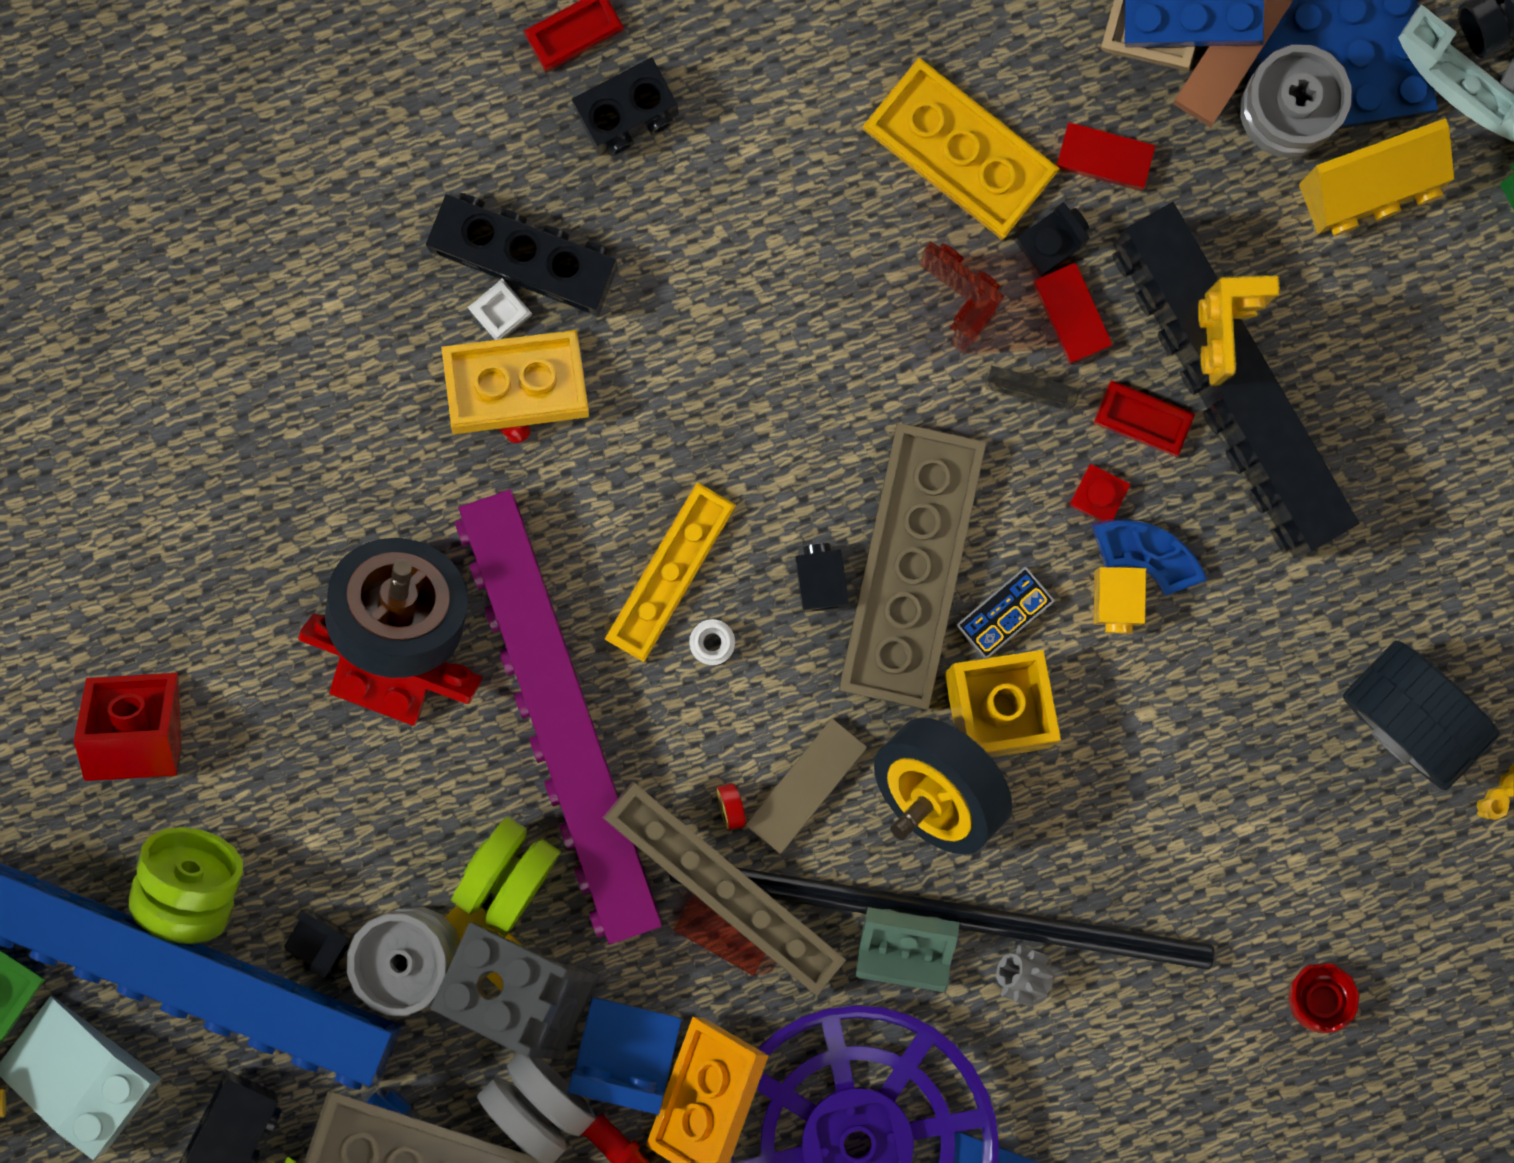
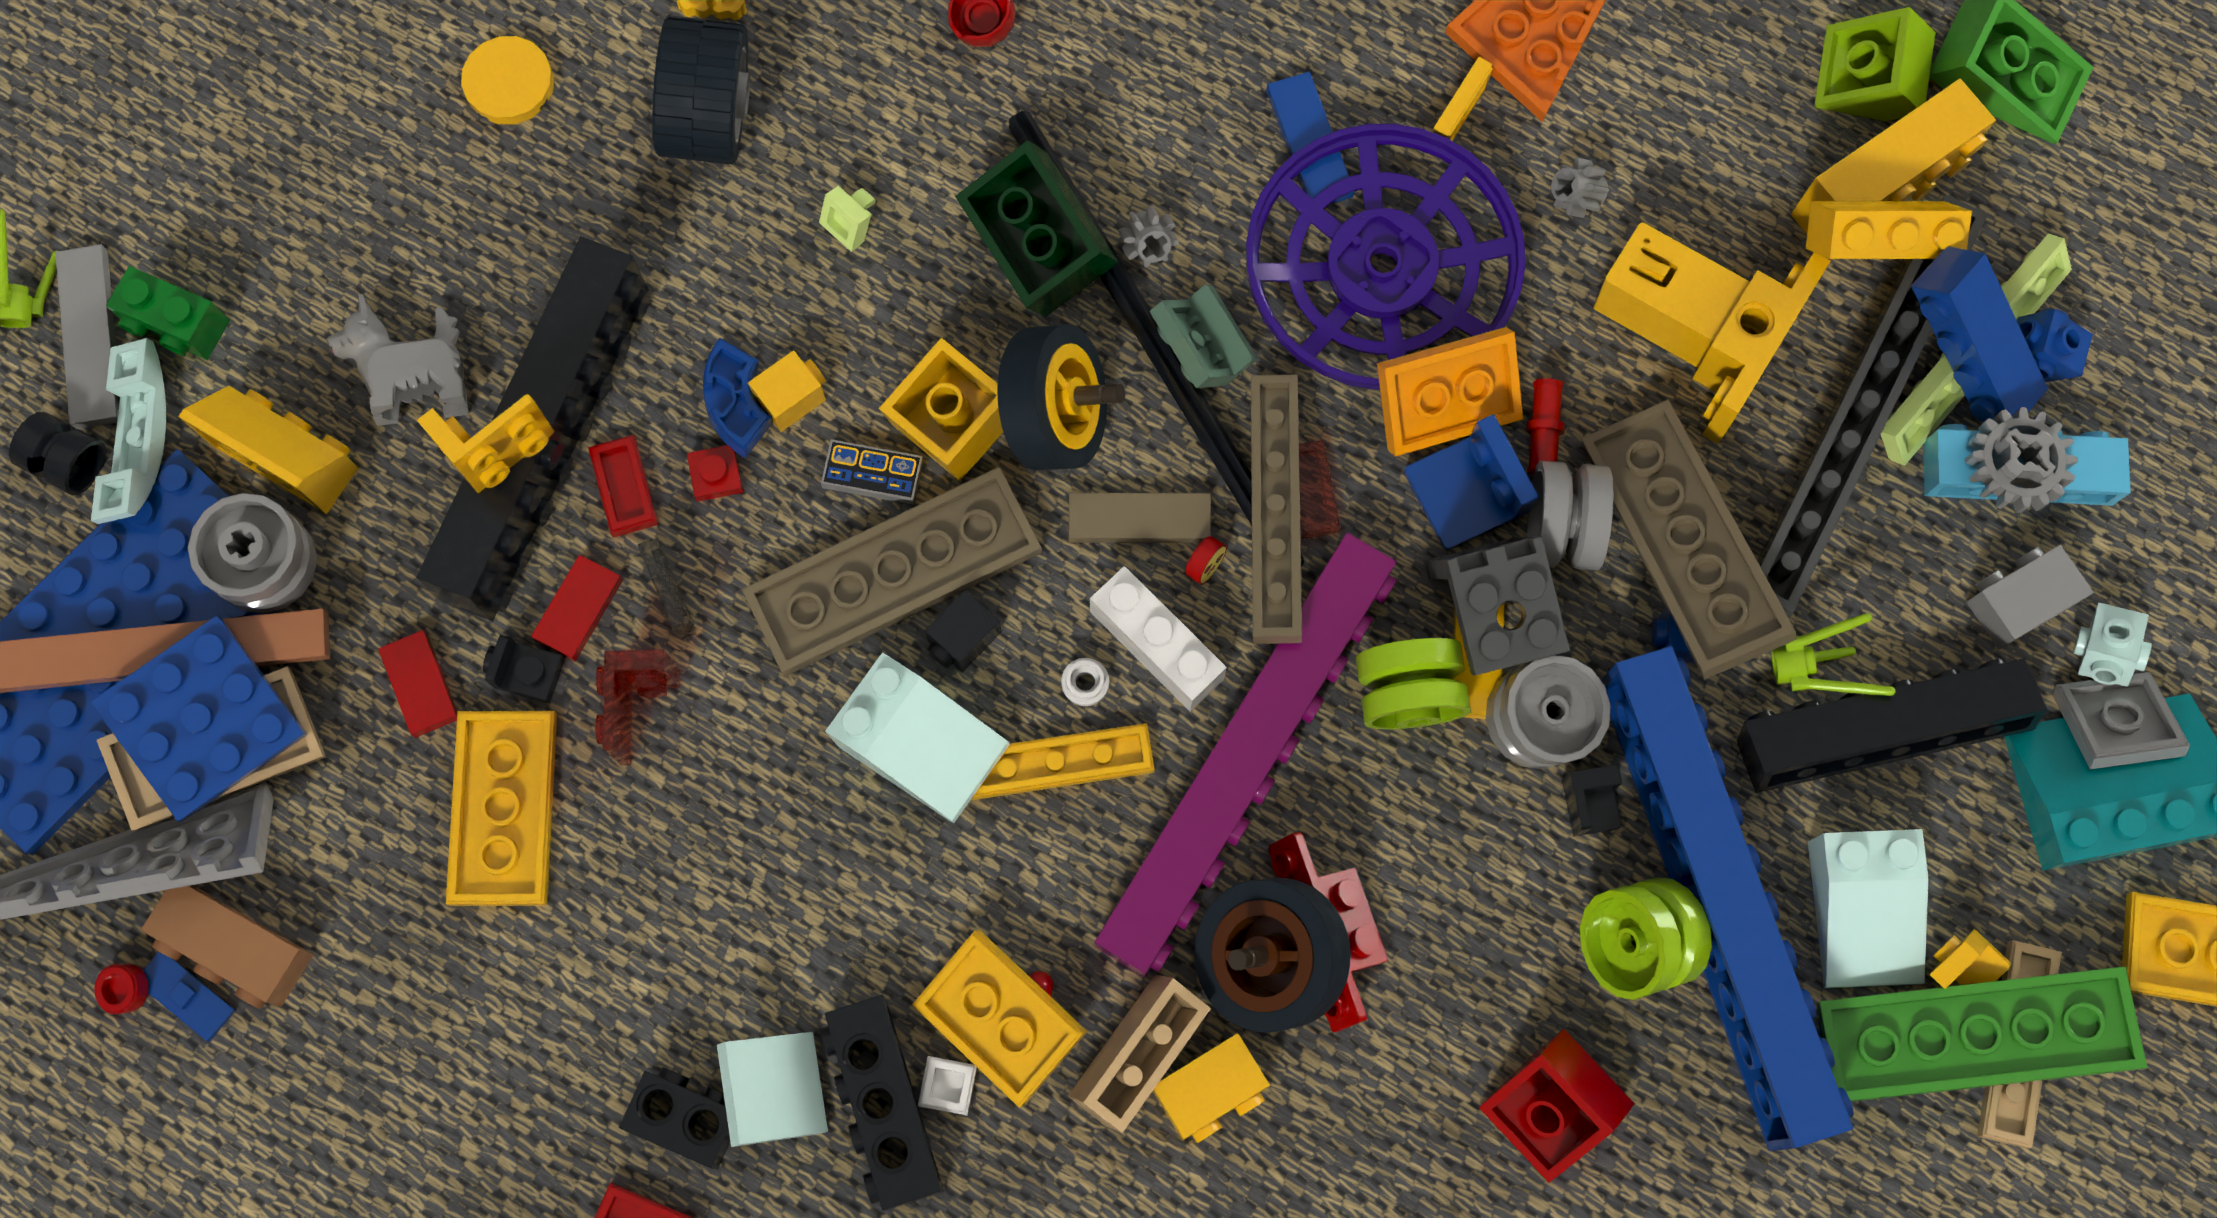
camera: 125 degrees left, 10 degrees down
none -> light grey animal [327,294,469,426]
none -> light aqua tile [717,1032,828,1147]
none -> yellowish green tile [819,186,876,252]
none -> light aqua slope [825,652,1010,823]
none -> dark green brick [955,140,1119,317]
none -> tan brick [1068,974,1211,1133]
none -> white brick [1090,566,1227,712]
none -> yellow brick [1153,1033,1270,1143]

